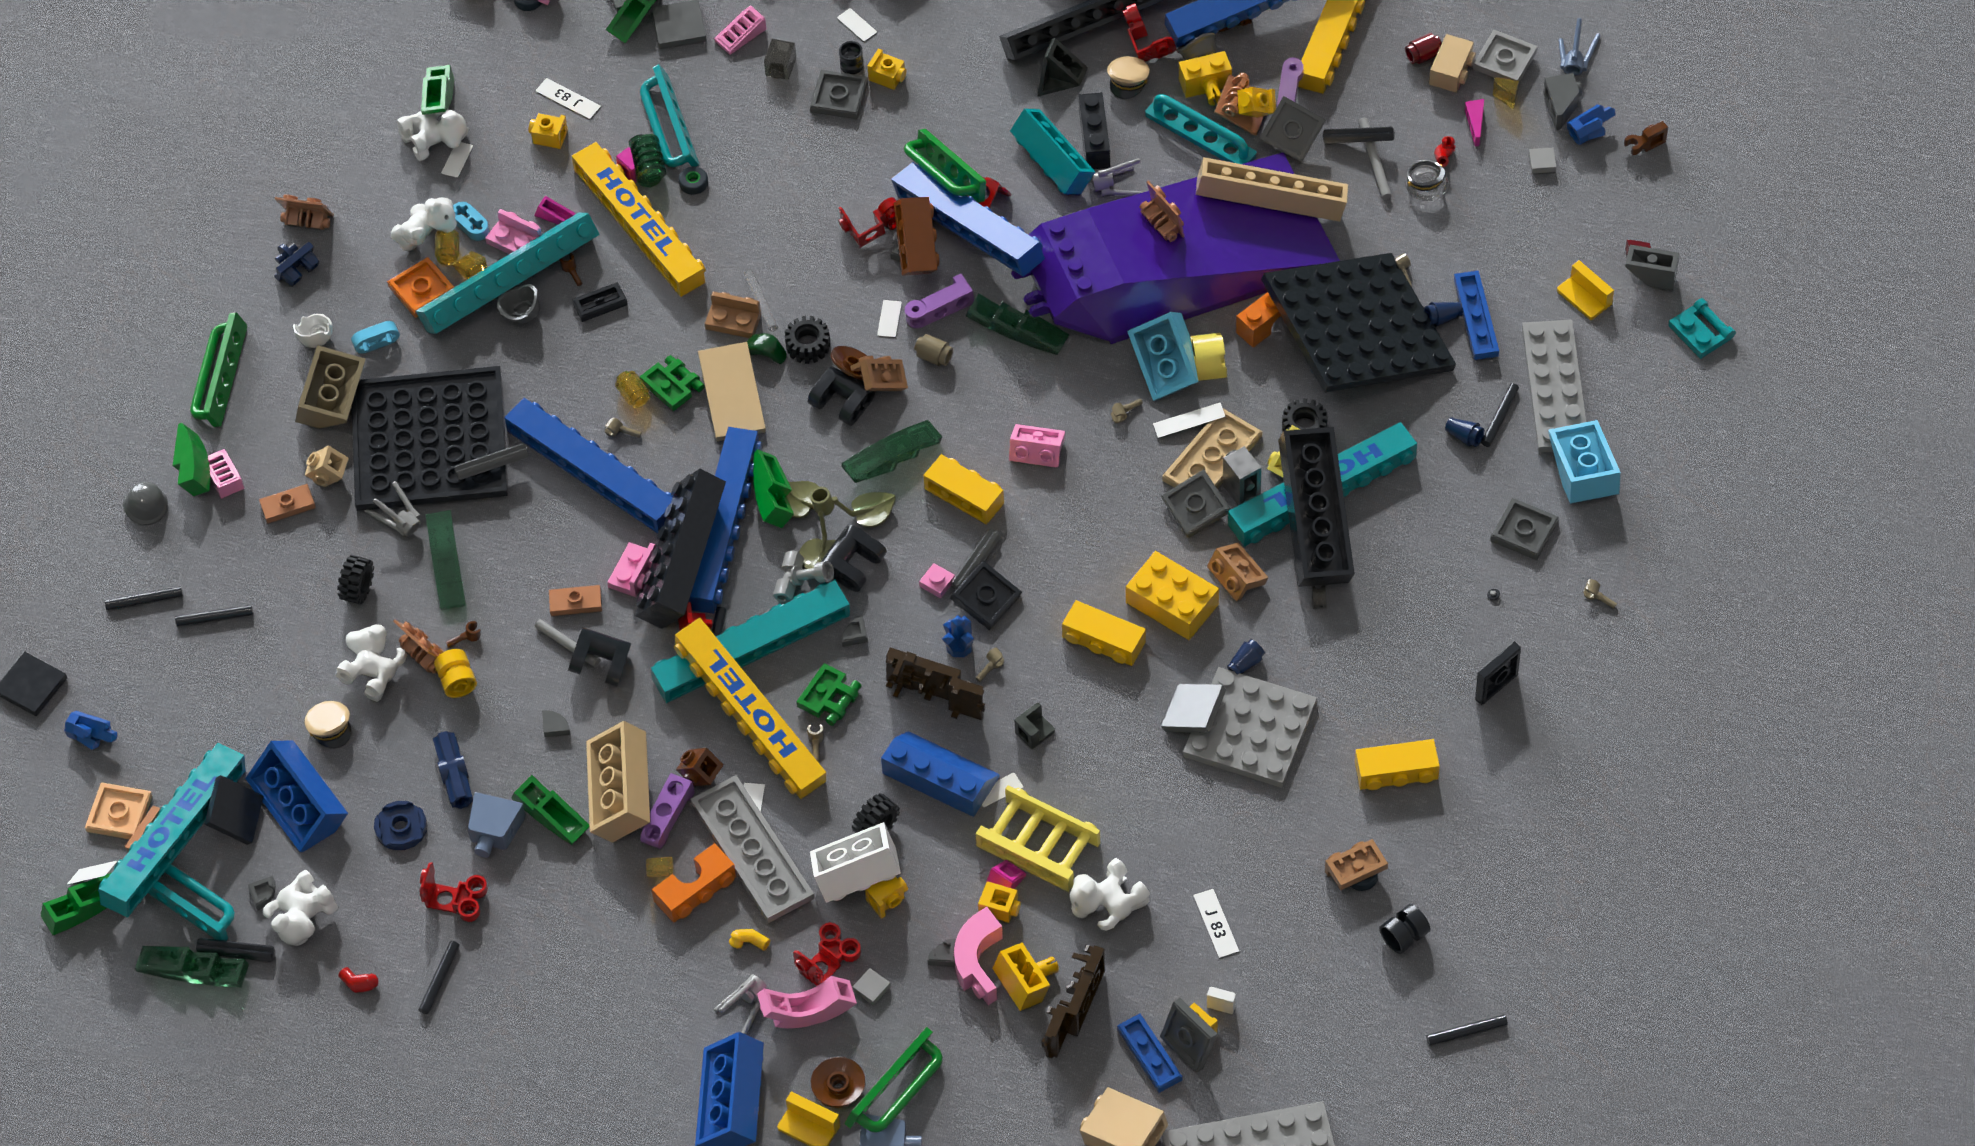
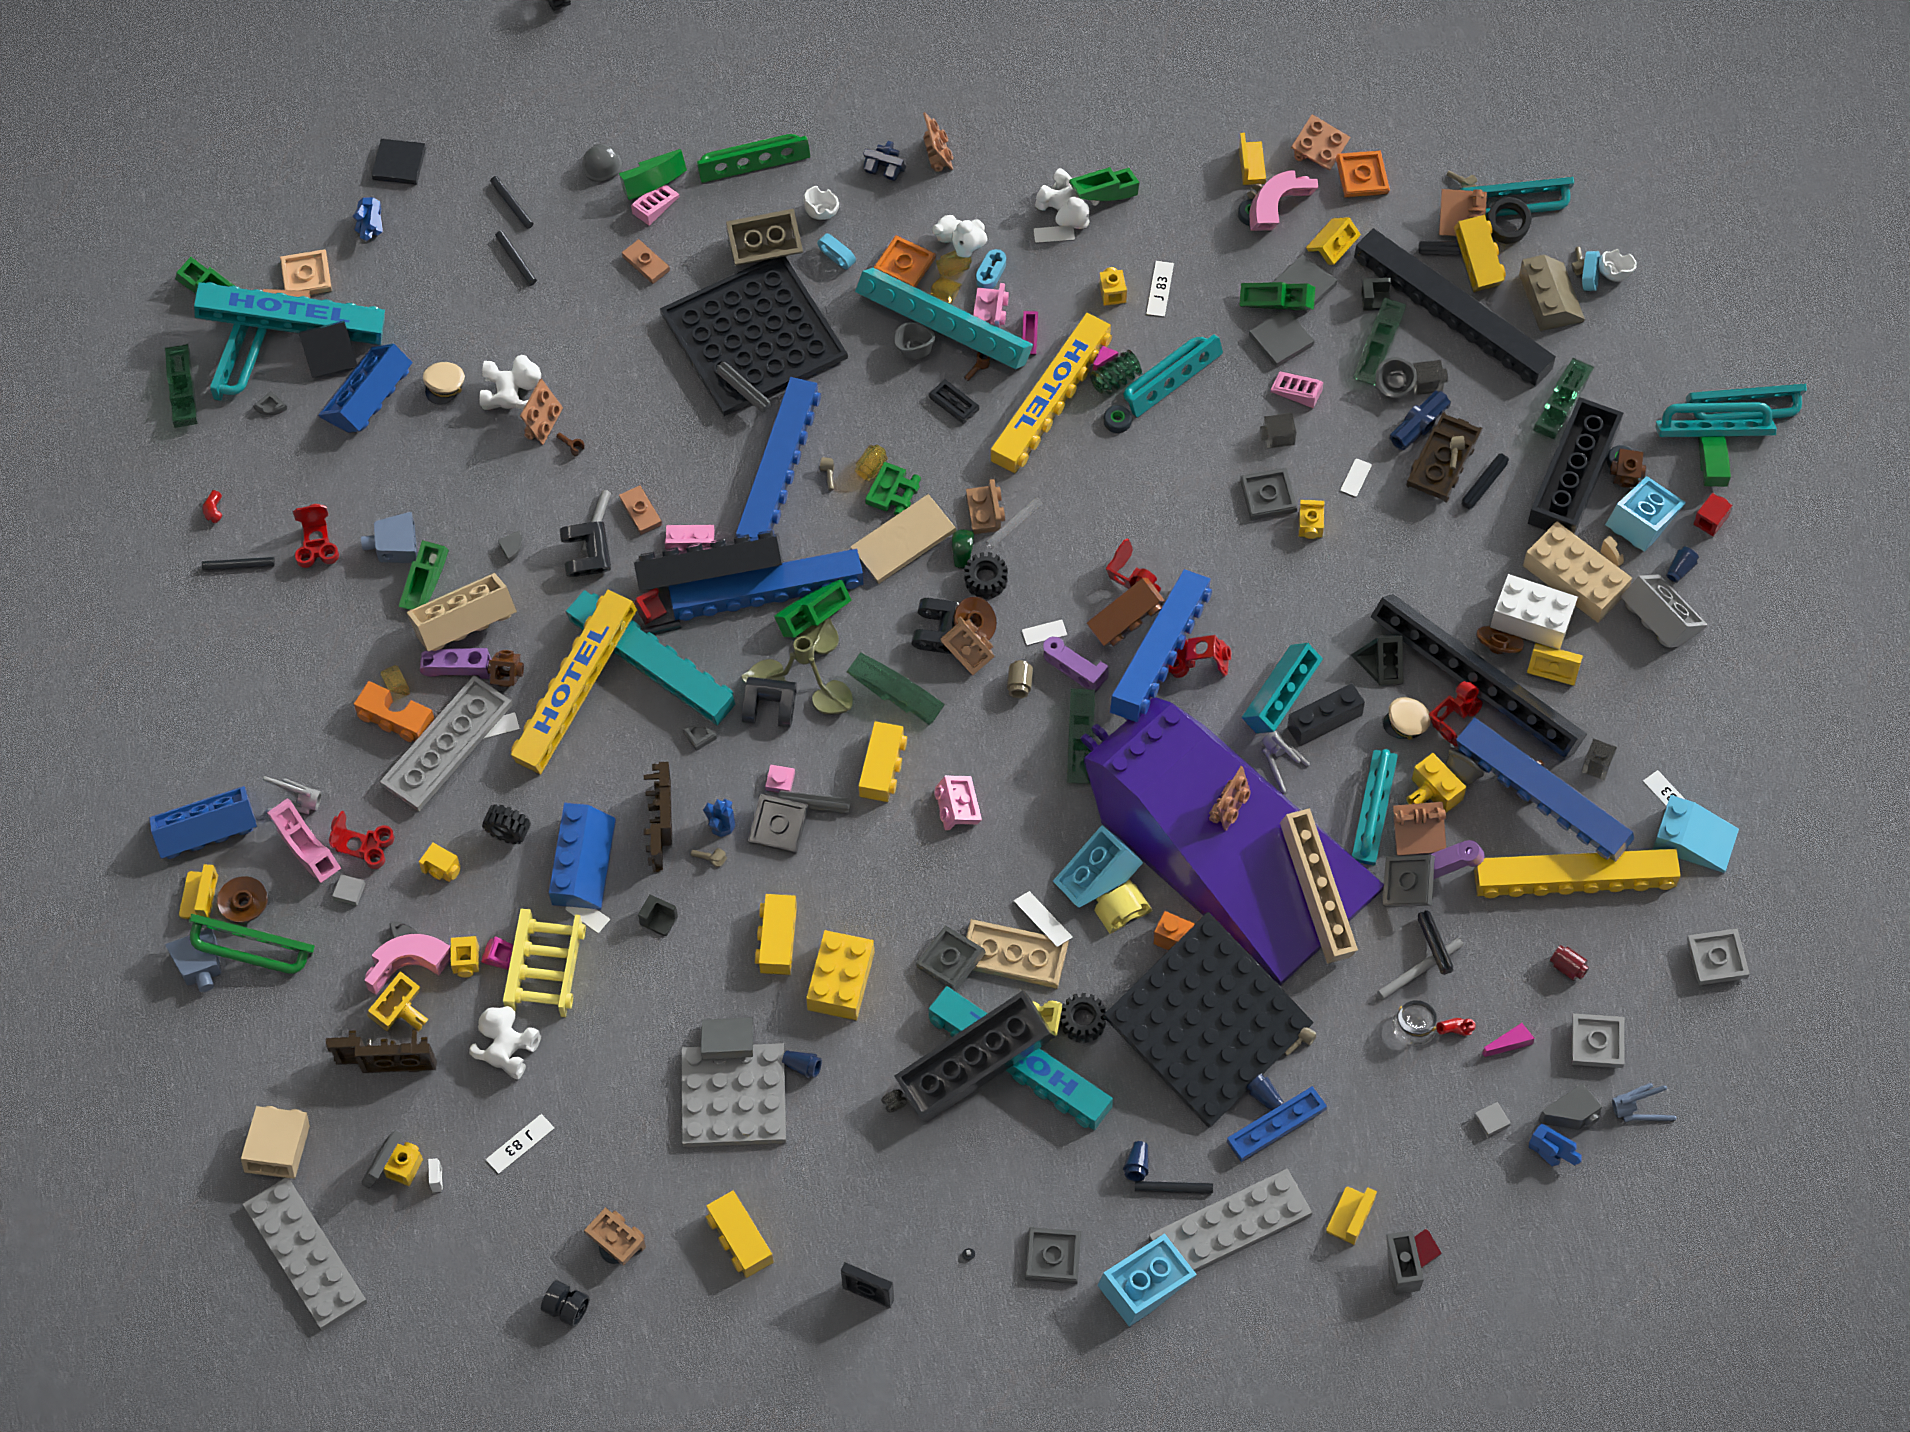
camera: 65 degrees right, 5 degrees up
white sticker [67,861,117,884] -> none
black axle [196,938,275,962] -> none
white animal [263,870,339,946] -> none
tan brick [305,446,348,487] -> none
black tyre [337,555,374,604] -> none
light grey plant [364,481,421,537] -> none
dark blue tile [374,801,427,850] -> none
clear green slope [425,510,466,610] -> none
dark blue piece [433,731,473,809] -> none
yellow wheel [434,649,477,698] -> none
yellow arm [729,929,771,951] -> none
light grey bar [773,551,834,603] -> none
green plate [796,663,862,726] -> none
dark tan hand [807,724,824,761] -> none
white brick [810,822,901,903] -> none
black wheel [839,41,864,74] -> none
green piece [904,129,986,203] -> none
dark tan hand [1111,399,1143,423] -> none
blue tile [1117,1013,1182,1093] -> none
medium nougat bracket [1207,542,1268,601] -> none
flat silver brick [1223,446,1261,506] -> none
yellow brick [1237,87,1276,118] -> none
black bar [1426,1014,1508,1046] -> none
tan piece [1429,34,1476,93] -> none
clear yellow slope [1493,77,1519,109] -> none
dark tan hand [1583,579,1617,609] -> none
reddish brown plate [1624,121,1668,155] -> none
teal plate [1668,298,1736,359] -> none

